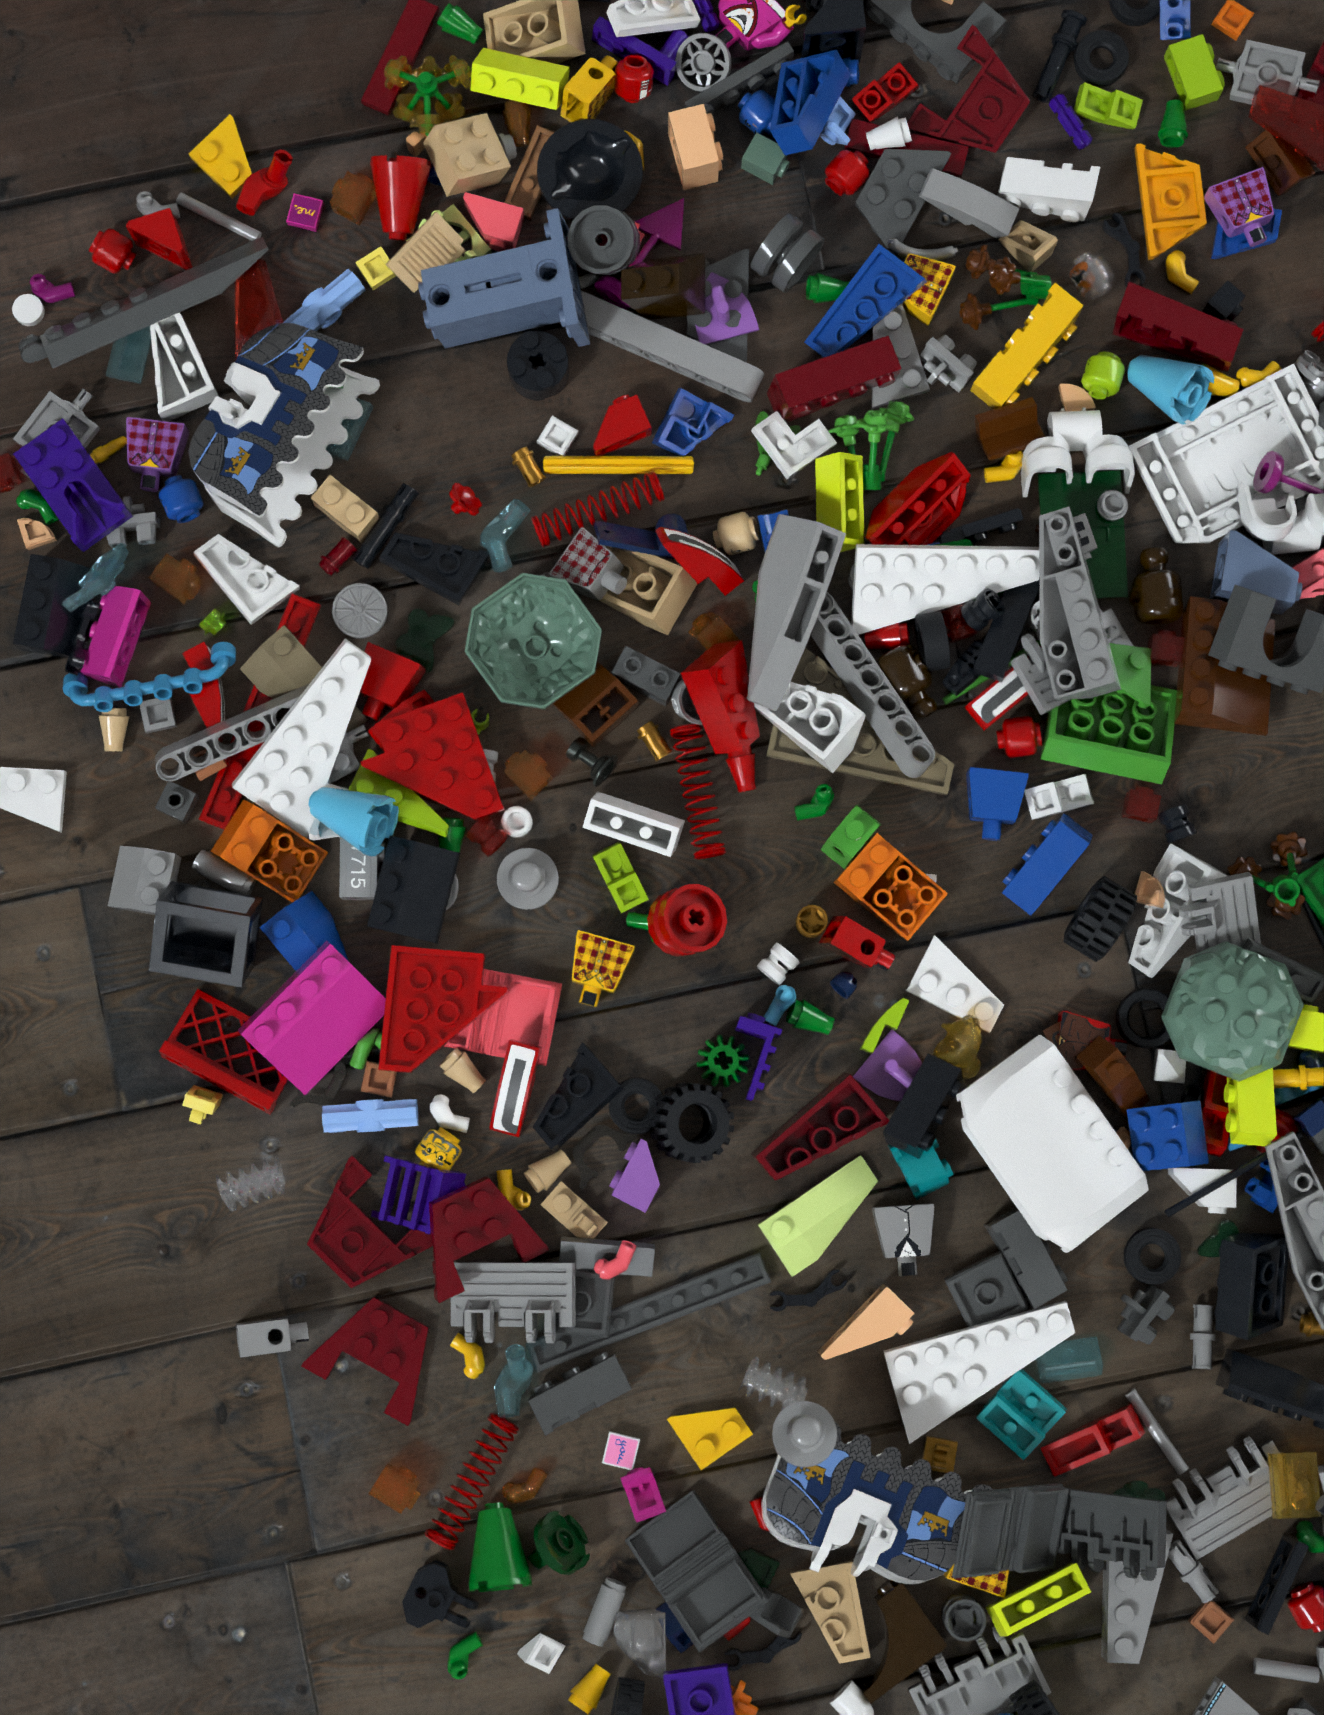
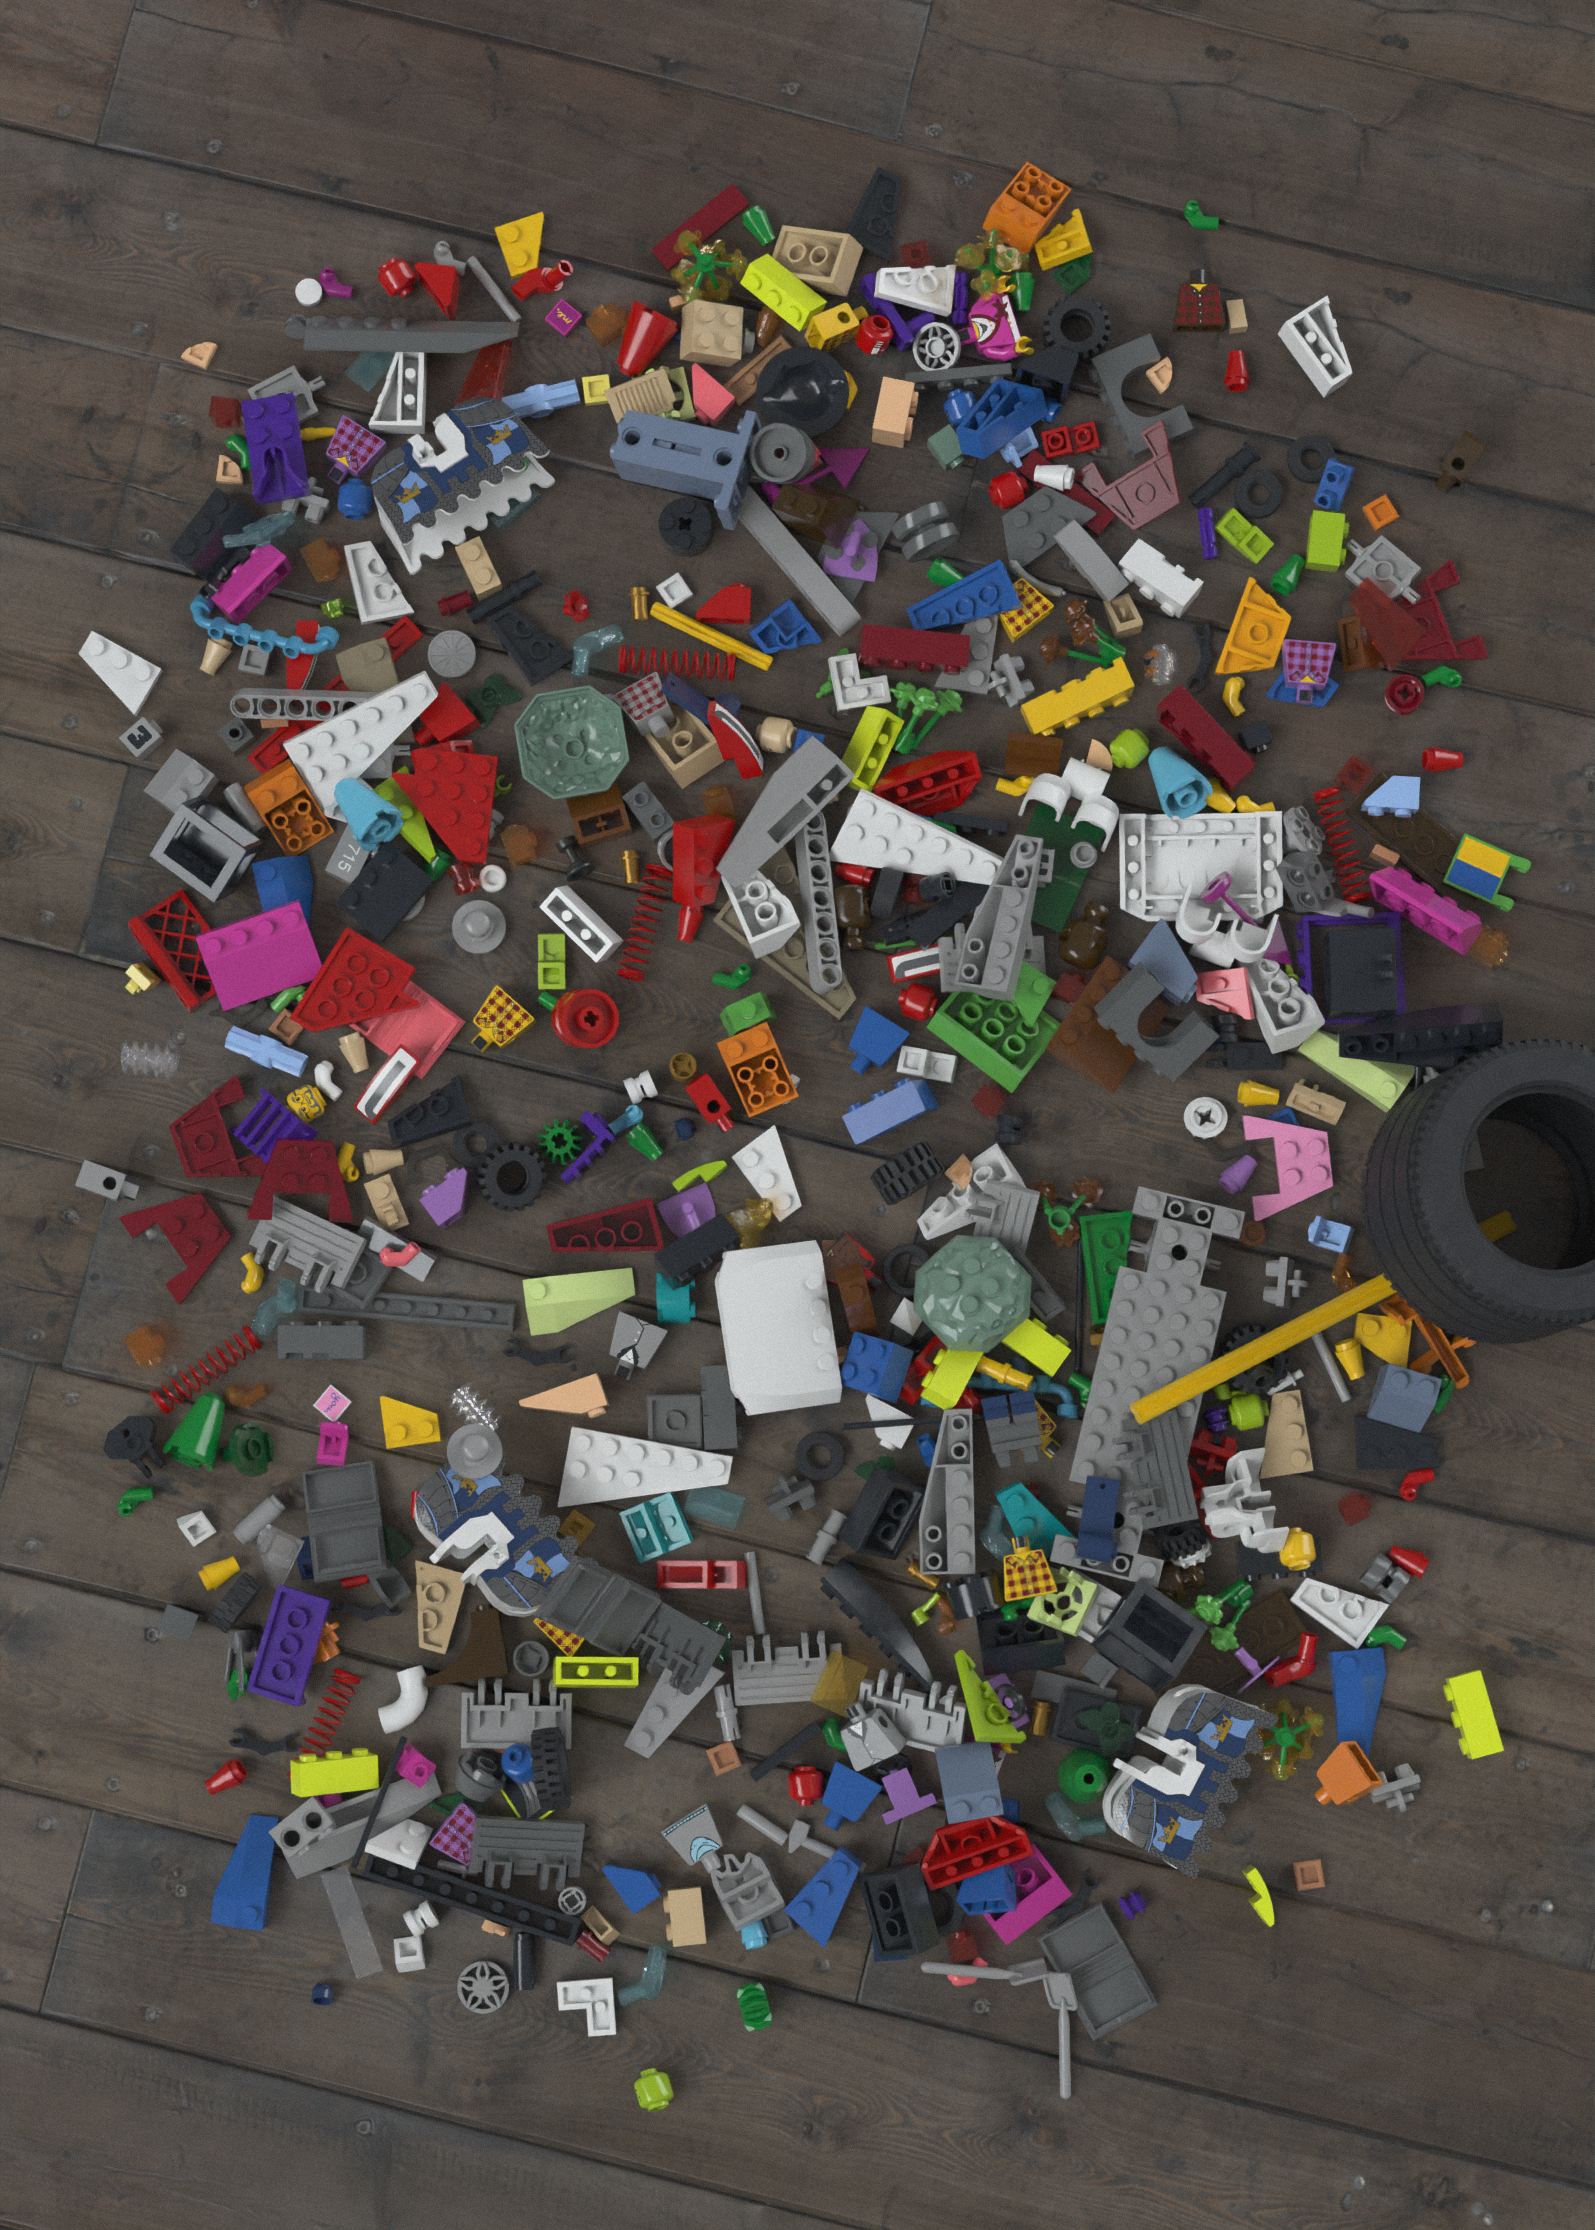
camera: 30 degrees right, 0 degrees up
none -> light grey brick [119,717,164,762]

